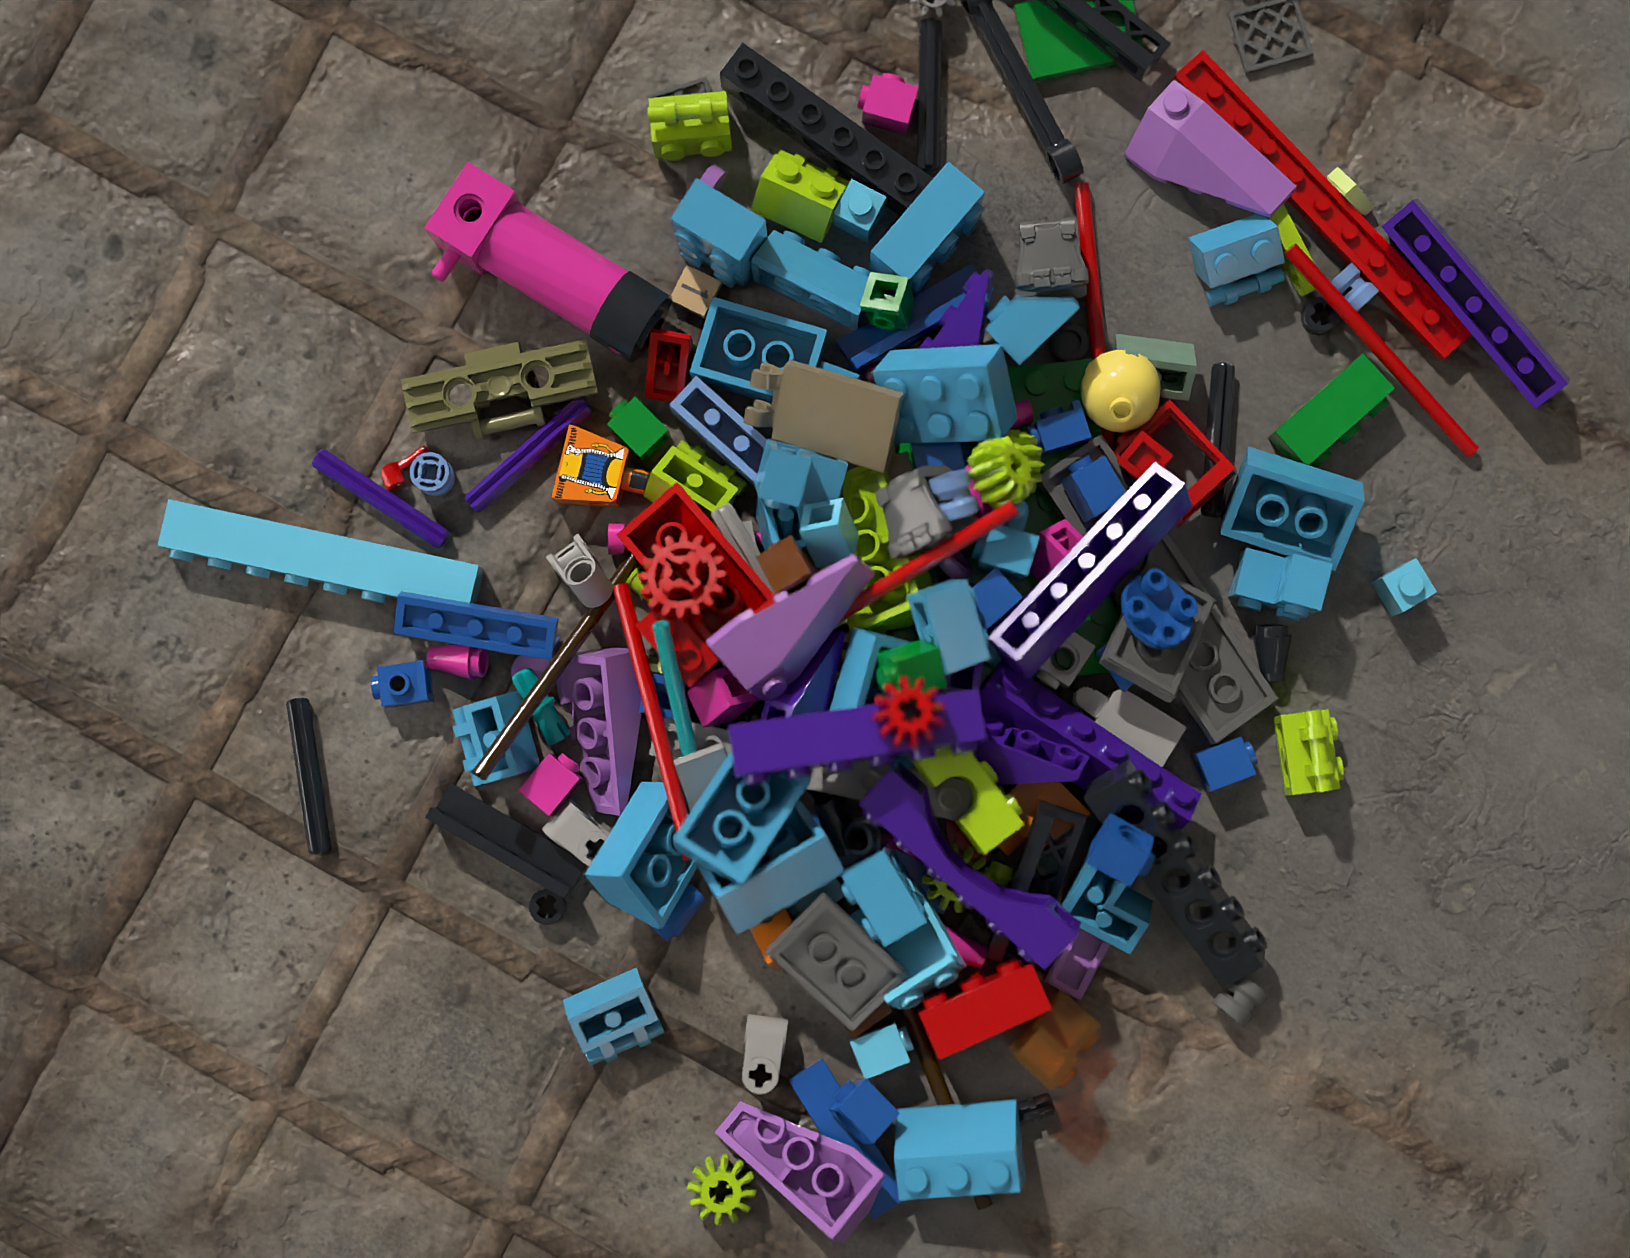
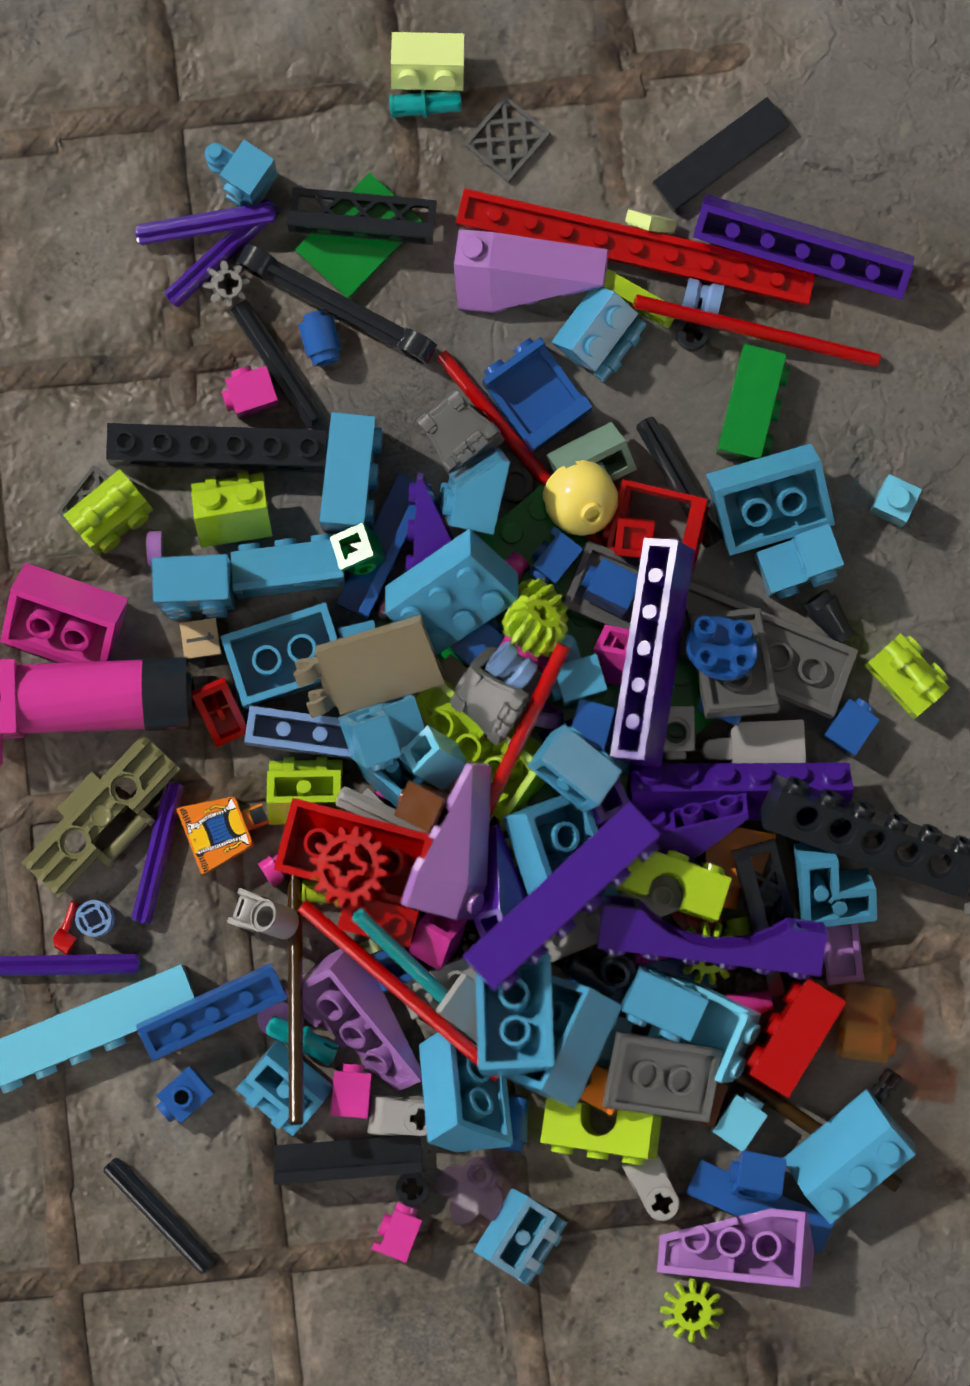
camera: 40 degrees left, 0 degrees up
dark pink cone [427,644,489,680] -> none
green brick [607,397,671,463] -> none
medium azure brick [833,179,887,243] -> none
red gear [873,676,945,749] -> none
green brick [876,640,947,694] -> none
blue brick [1086,813,1155,887] -> none
none -> dark pink slope [0,562,129,663]
none -> blue brick [298,310,342,367]
none -> dark pink brick [371,1202,423,1263]
none -> clear purple plate [432,1156,503,1226]
none -> blue panel [482,337,593,454]
none -> lime arch [540,1098,662,1165]
none -> black tile [652,97,789,213]

